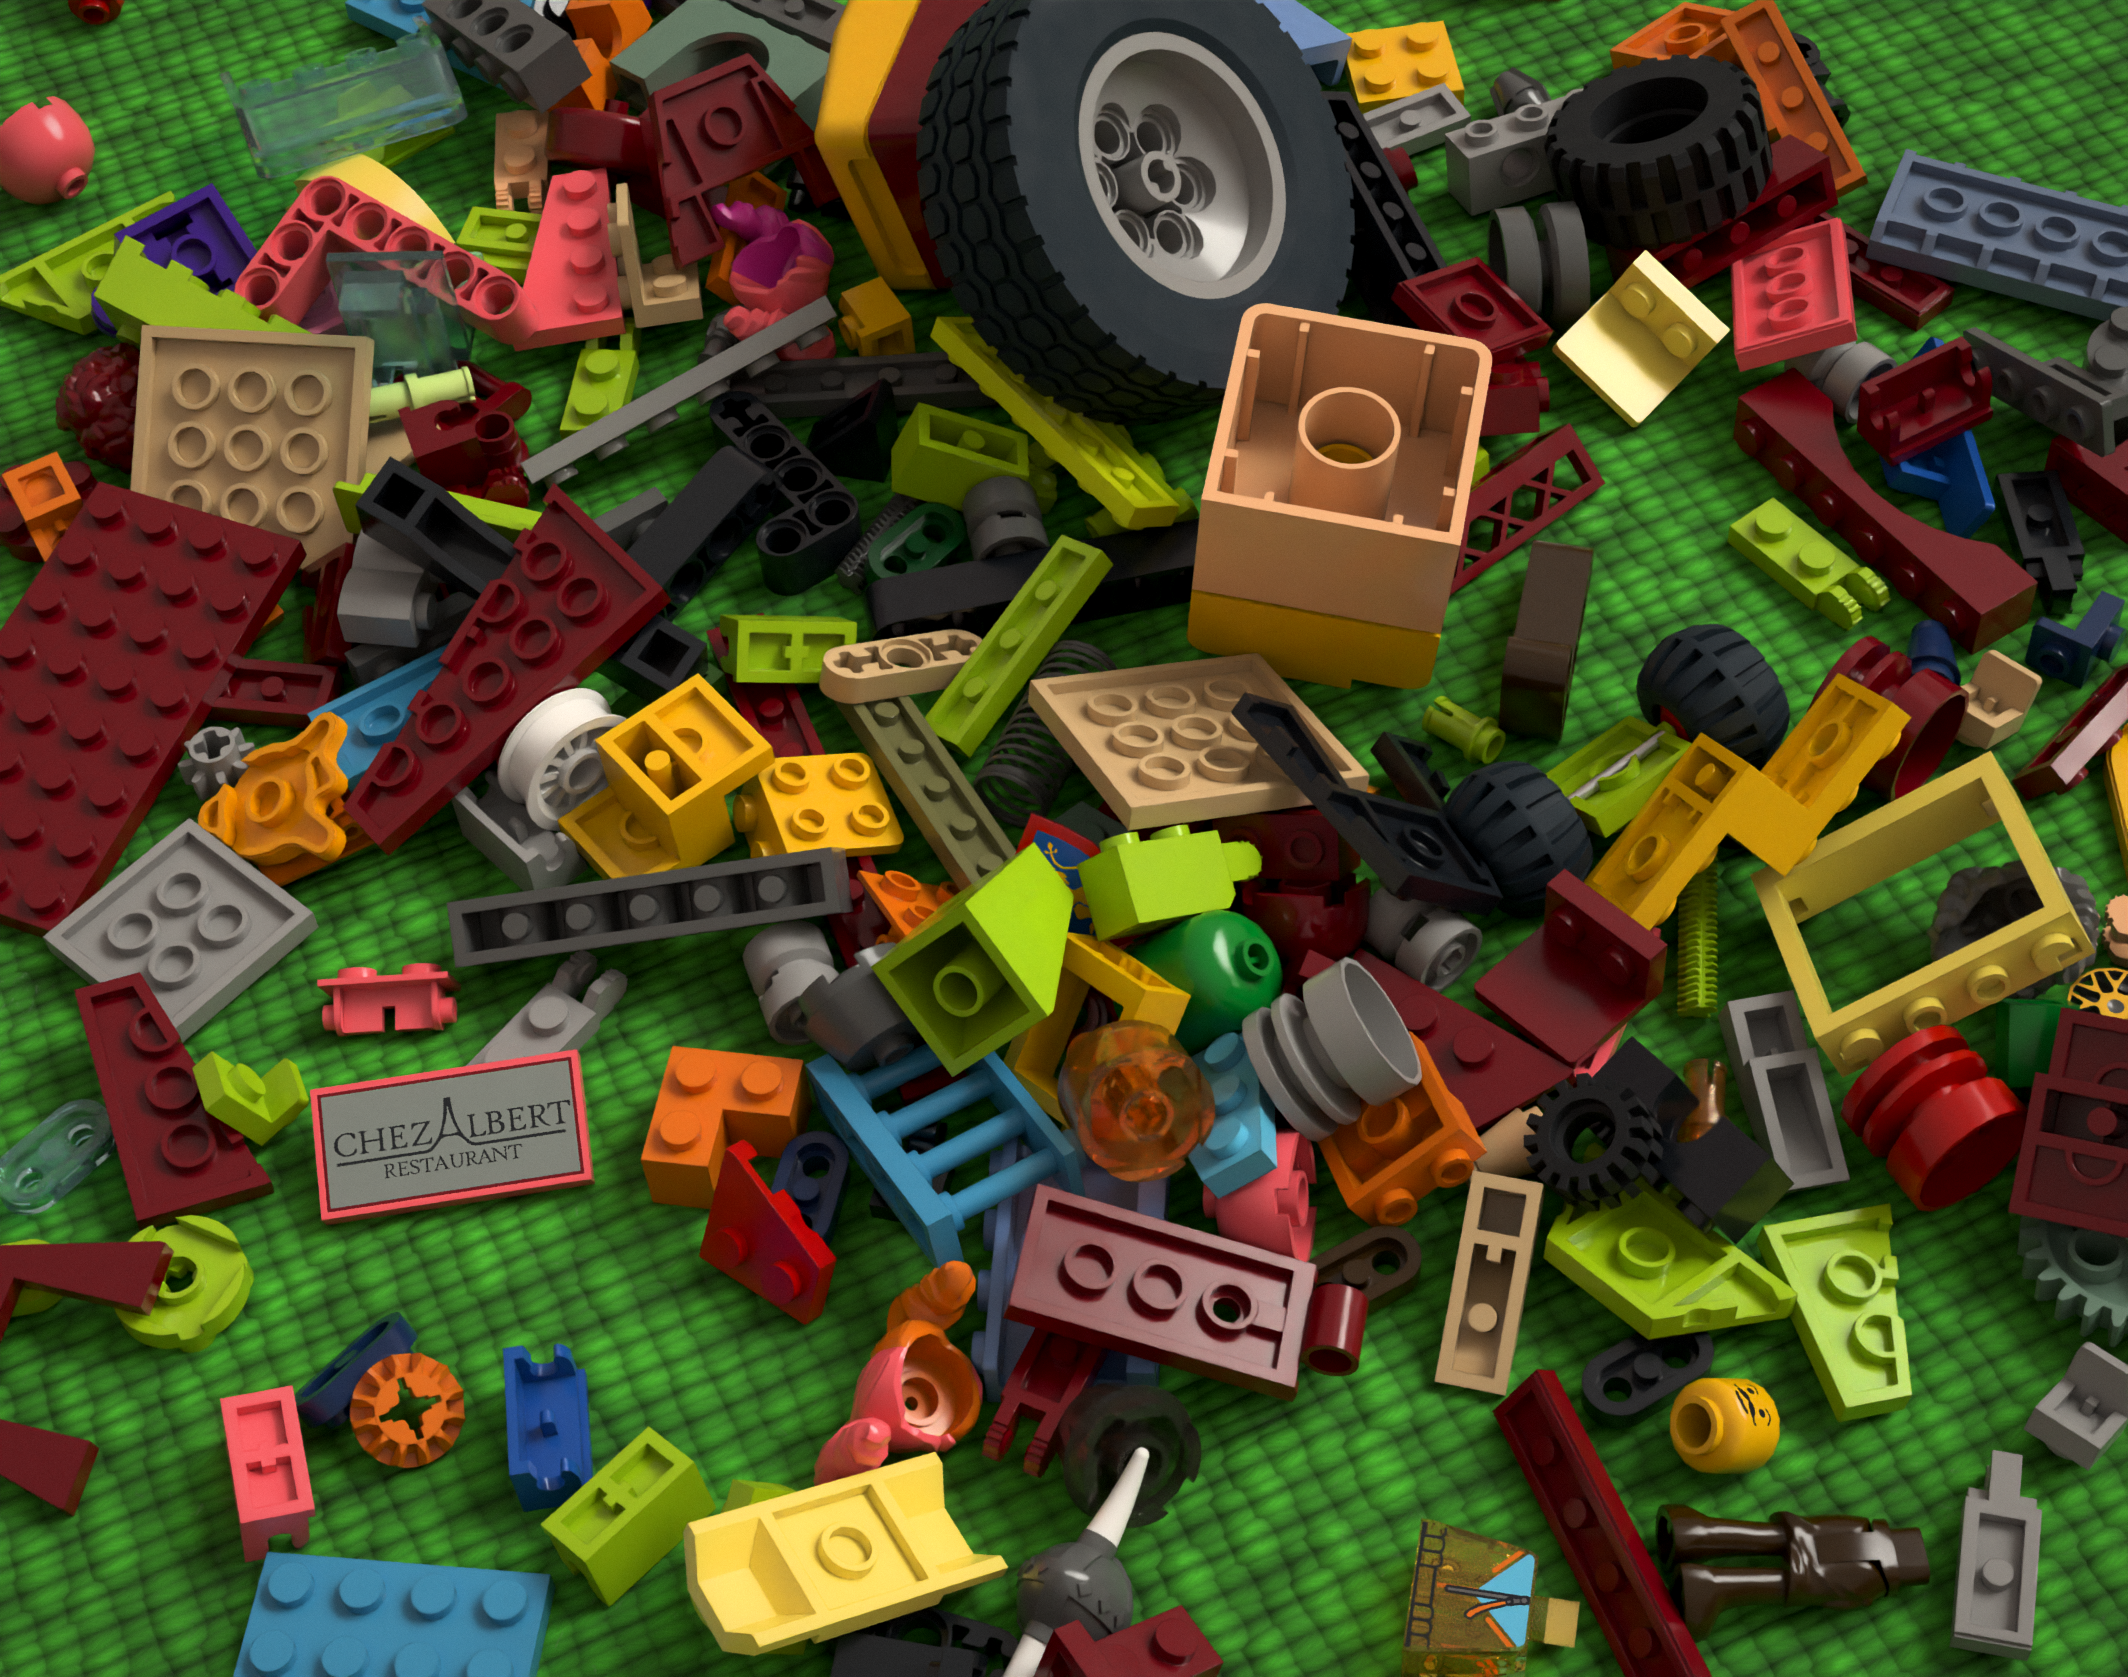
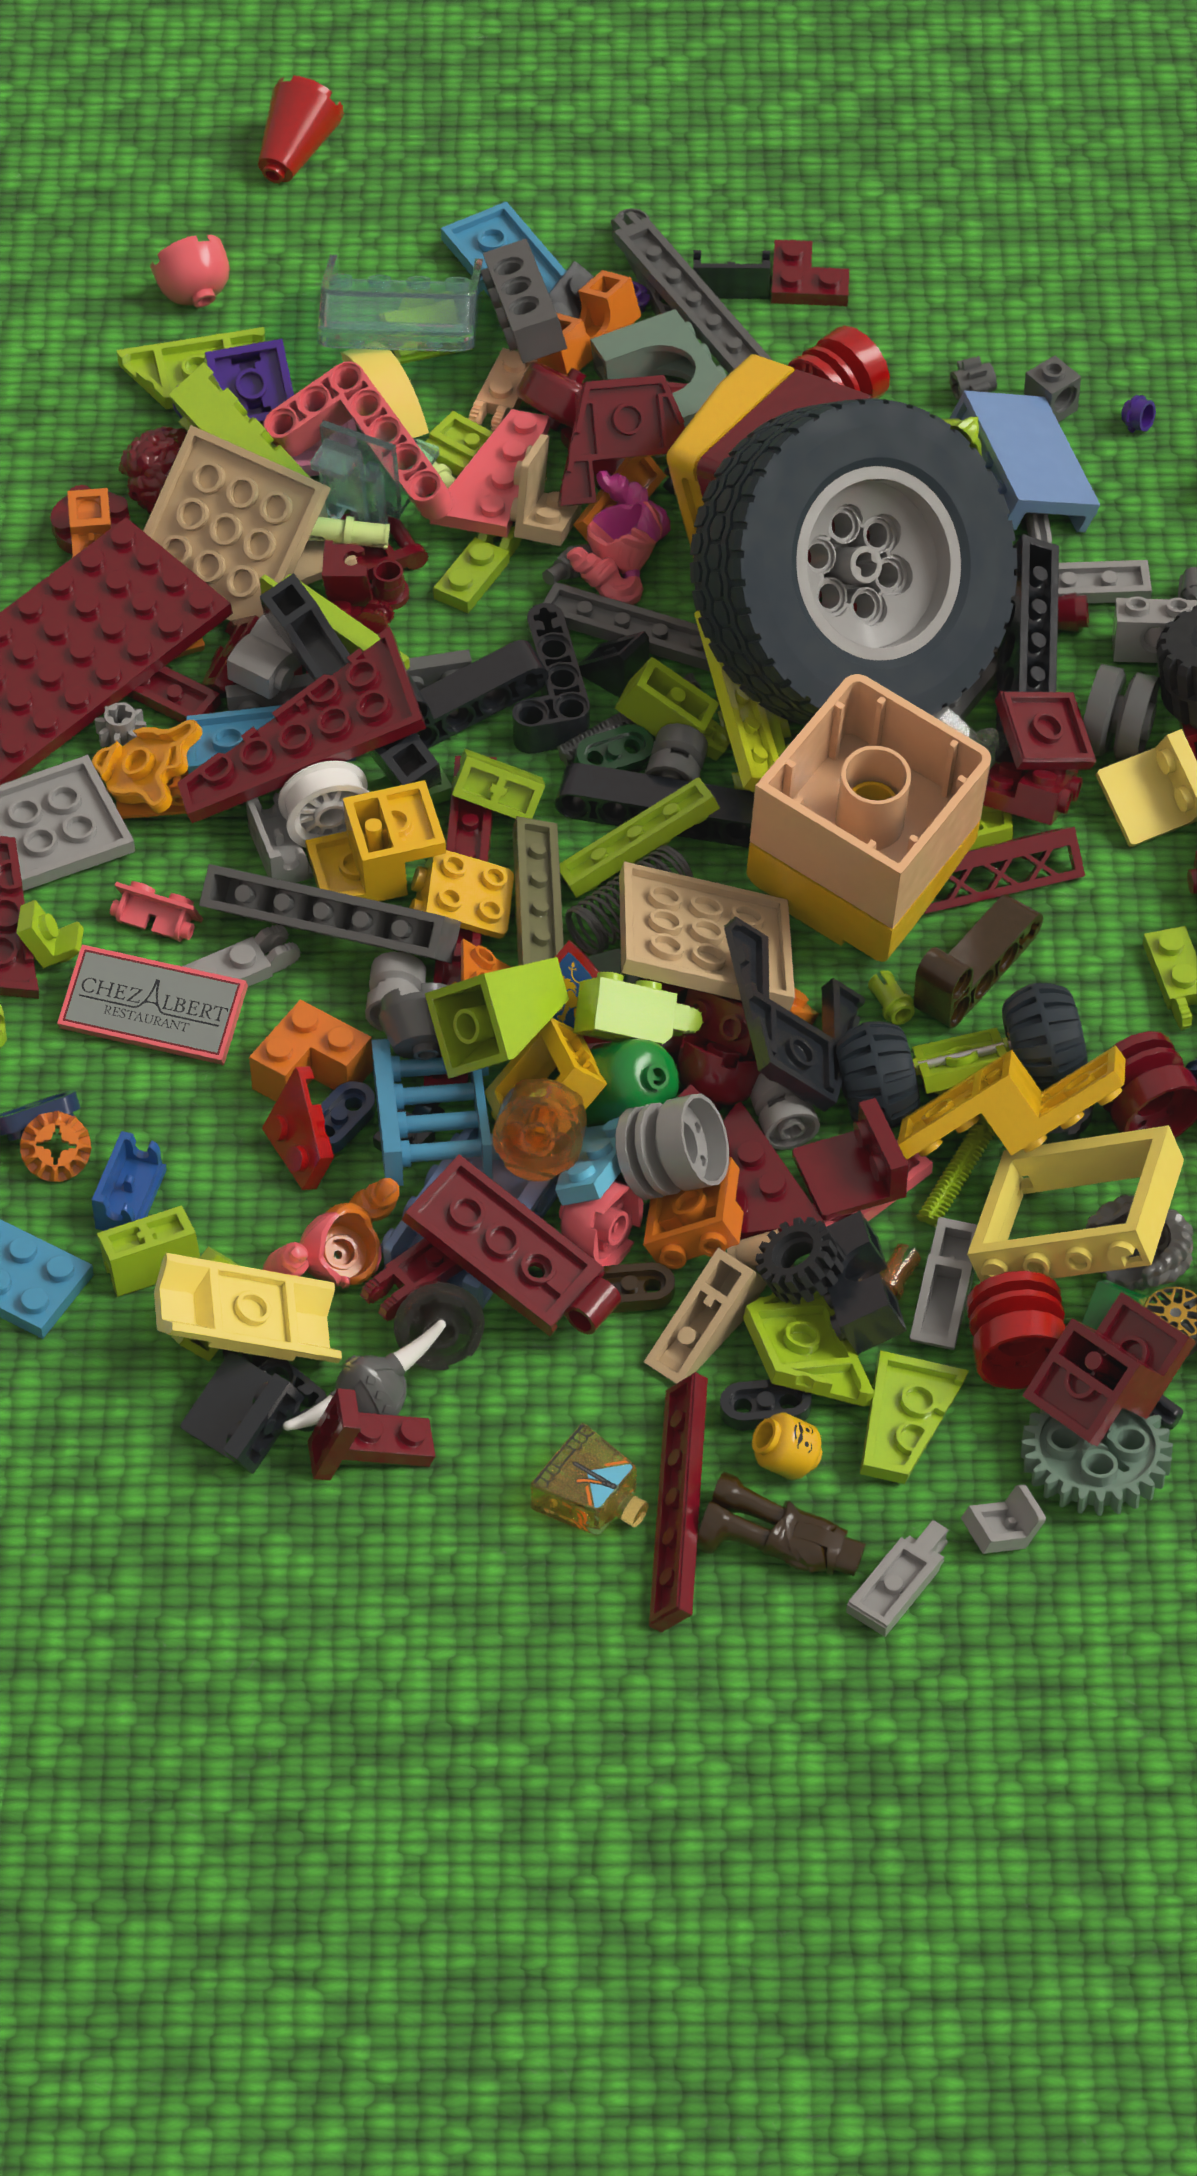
camera: 20 degrees right, 0 degrees up
light grey plate [520,295,837,490] -> none
tan beam [819,629,982,704] -> none
yellow brick [838,276,916,357] -> none
yellow plate [1344,21,1465,114] -> none

